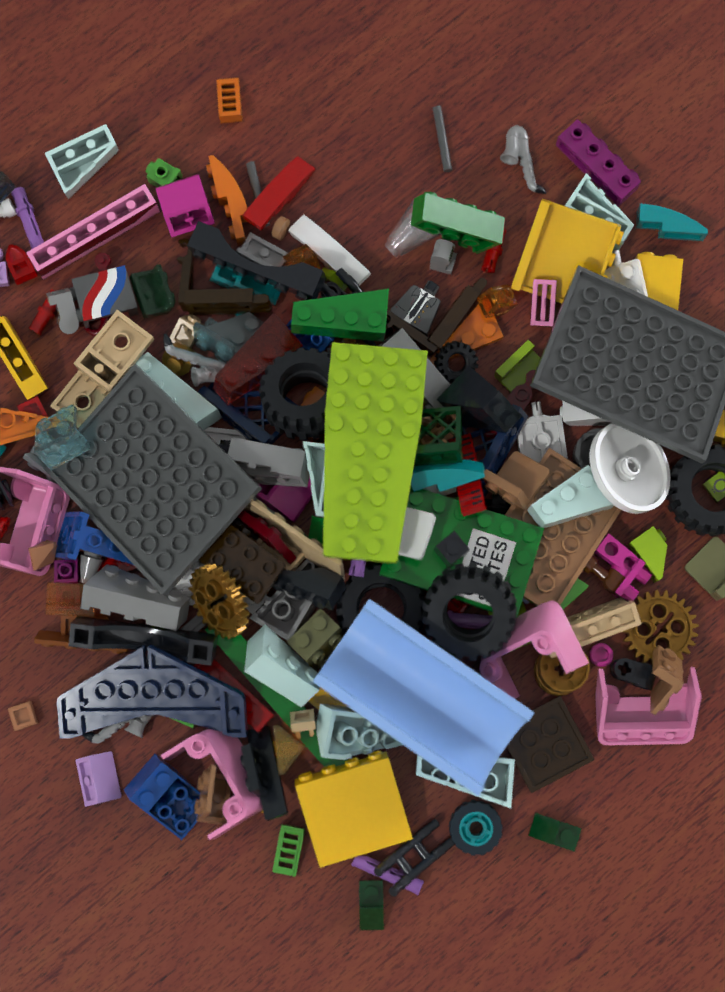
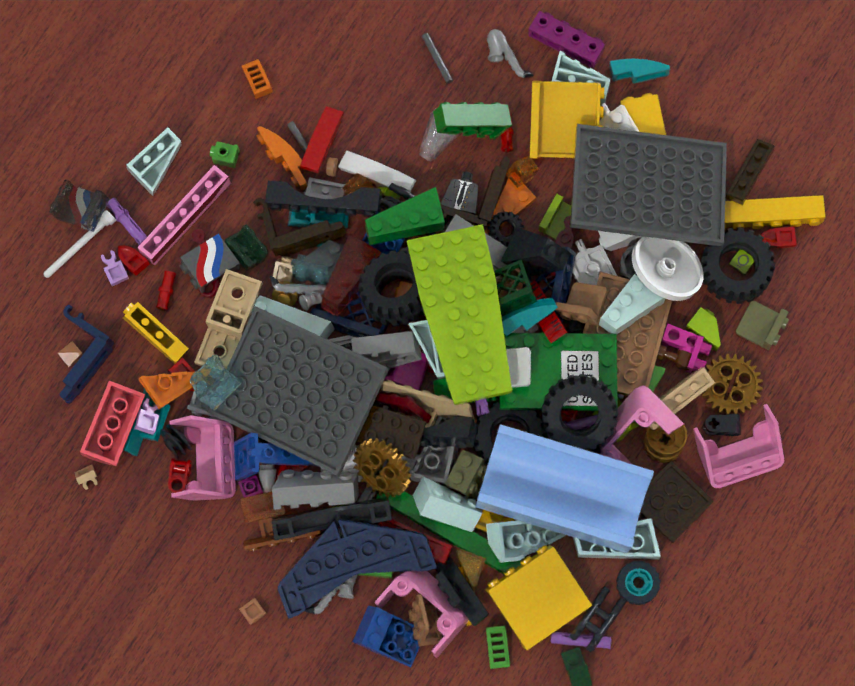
camera: 15 degrees left, 5 degrees down
nougat slope [28,540,57,571] -> none
light grey leg [46,288,79,334] -> none
lavender panel [76,751,121,807] -> none
dark pink slope [155,174,215,237] -> none
tan tile [290,709,316,739] -> none
light grey leg [429,239,457,275] -> none
black brick [434,531,470,568] -> none
dark green slope [528,813,582,852] -> none
bright pink tile [531,279,557,326] -> none
dark pink tile [589,643,613,667] -> none
medium nougat bracket [650,645,684,715] -> none

